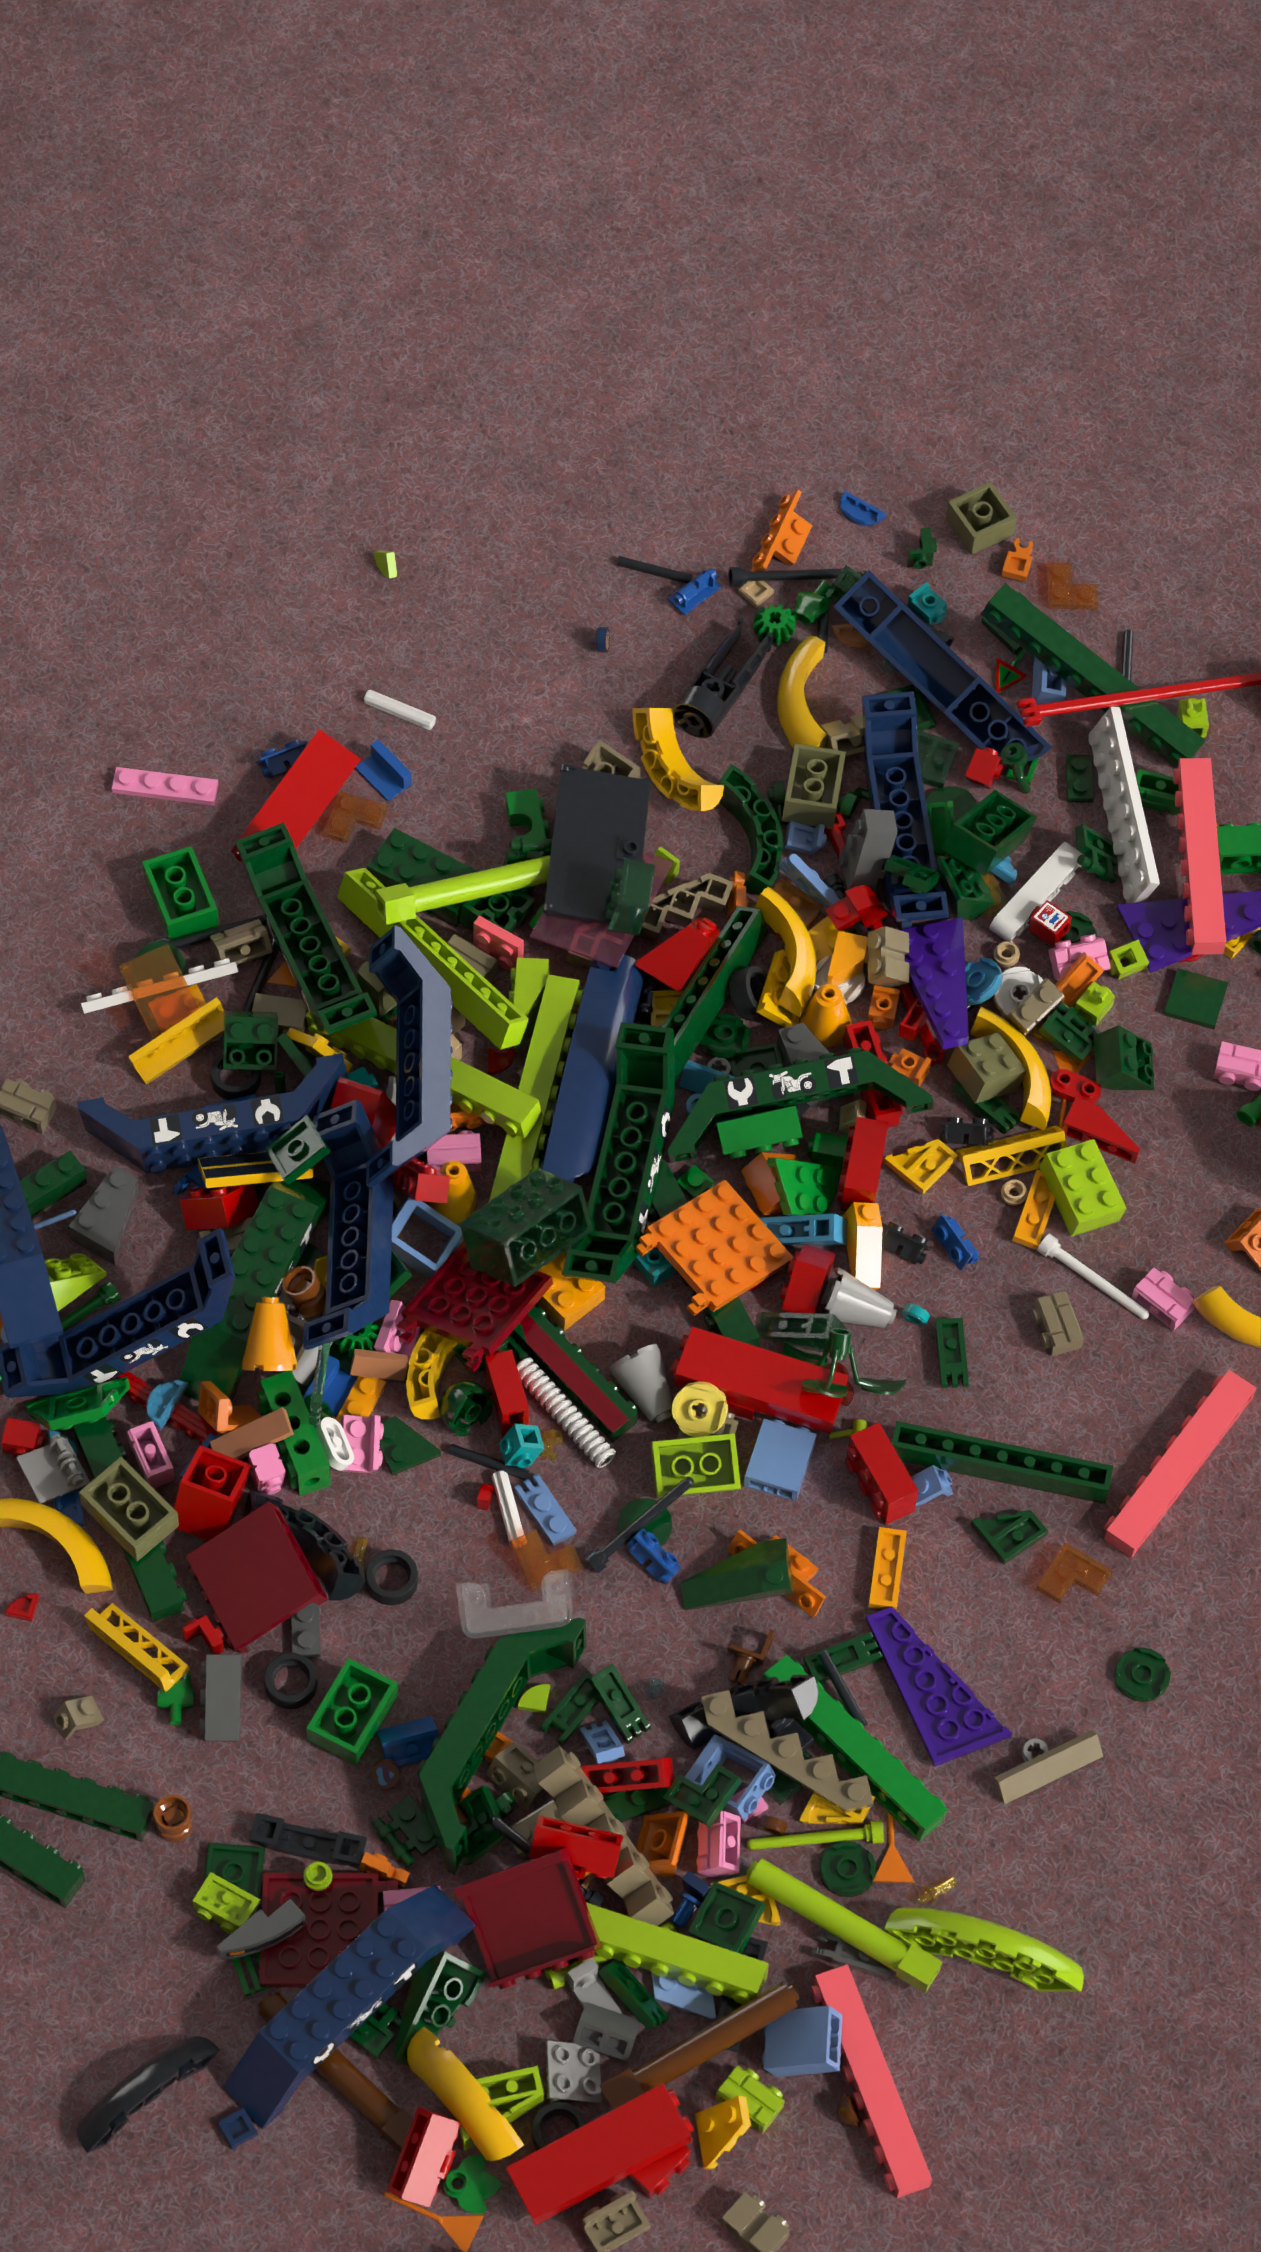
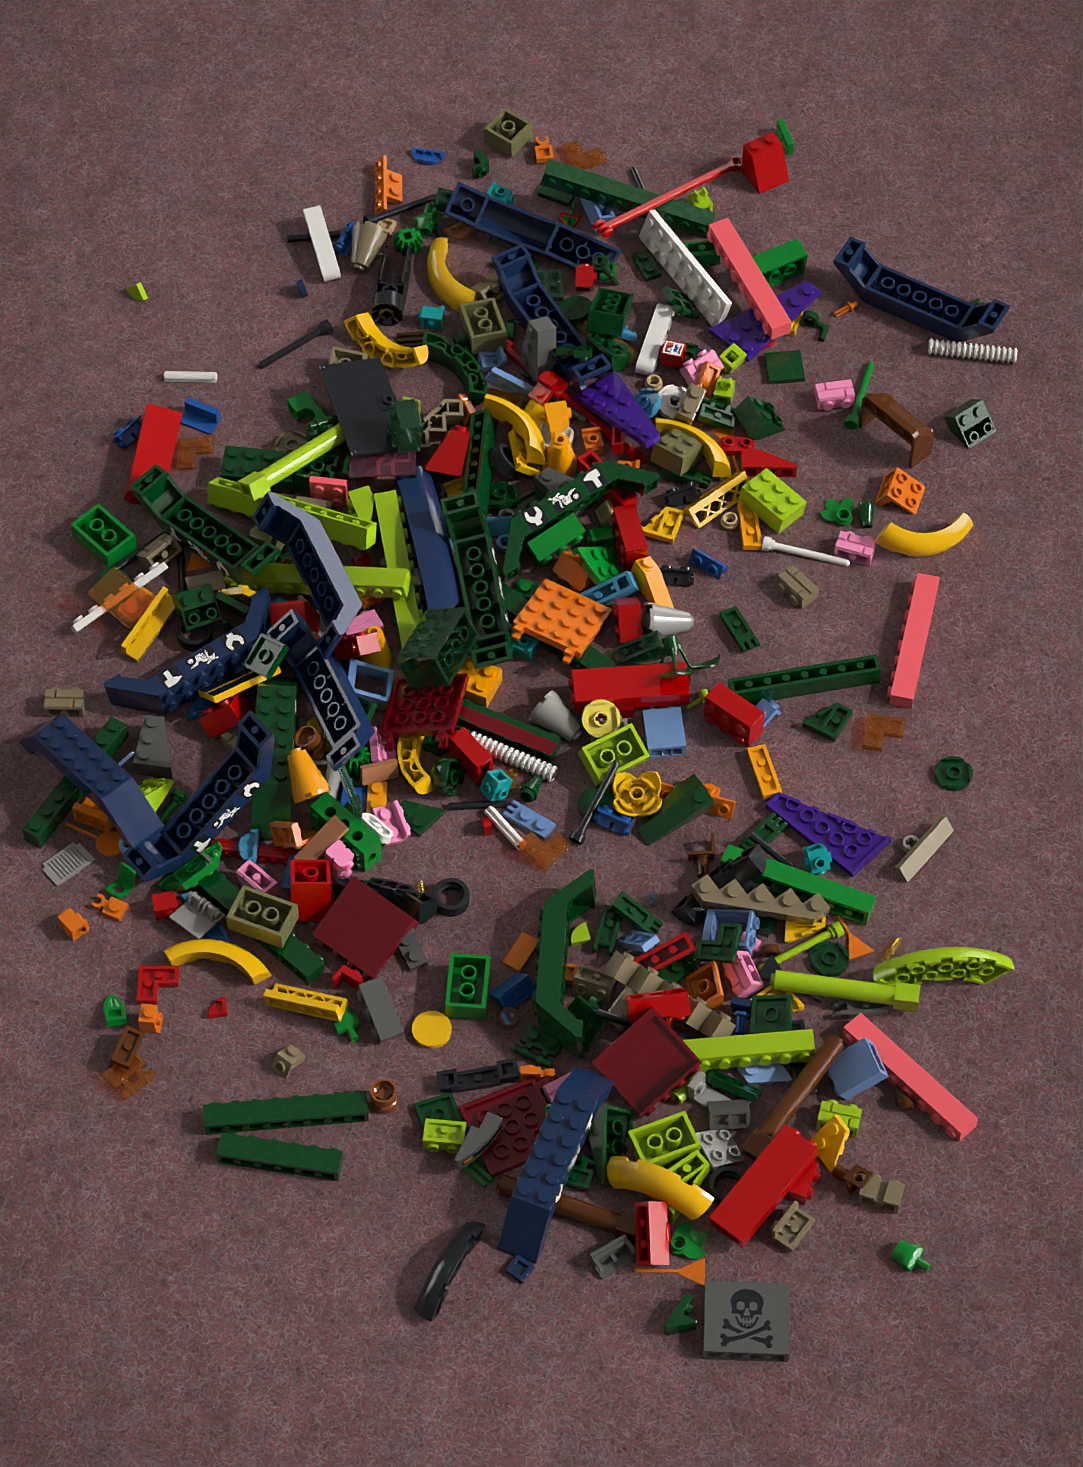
camera: 20 degrees left, 5 degrees down
bright pink plate [112,767,219,806] -> none
black tyre [264,1652,318,1709] -> none
lime plate [303,1862,333,1891] -> none
clear windscreen [456,1569,574,1639] -> none
dark tan brick [867,926,909,988] -> none
teal tile [902,1303,930,1326] -> none
green tile [926,801,955,855] -> none
none -> black piece [257,319,333,369]
none -> dark tan tile [275,430,307,452]
none -> white beam [303,205,341,282]
none -> dark tan cone [351,221,387,272]
none -> dark brown tile [397,330,433,348]
none -> yellow tile [412,1011,452,1049]
none -> teal brick [418,306,445,330]
none -> orange tile [503,932,540,972]
none -> dark green cone [519,775,543,803]
none -> dark grey hinge [589,1234,636,1280]
none -> yellow brick [612,771,662,819]
none -> lime brick [628,1111,701,1169]
none -> black piece [758,954,821,1003]
none -> teal brick [802,843,832,875]
none -> green plate [820,497,855,526]
none -> reddish brown bracket [832,1164,874,1195]
none -> dark green cone [856,500,875,529]

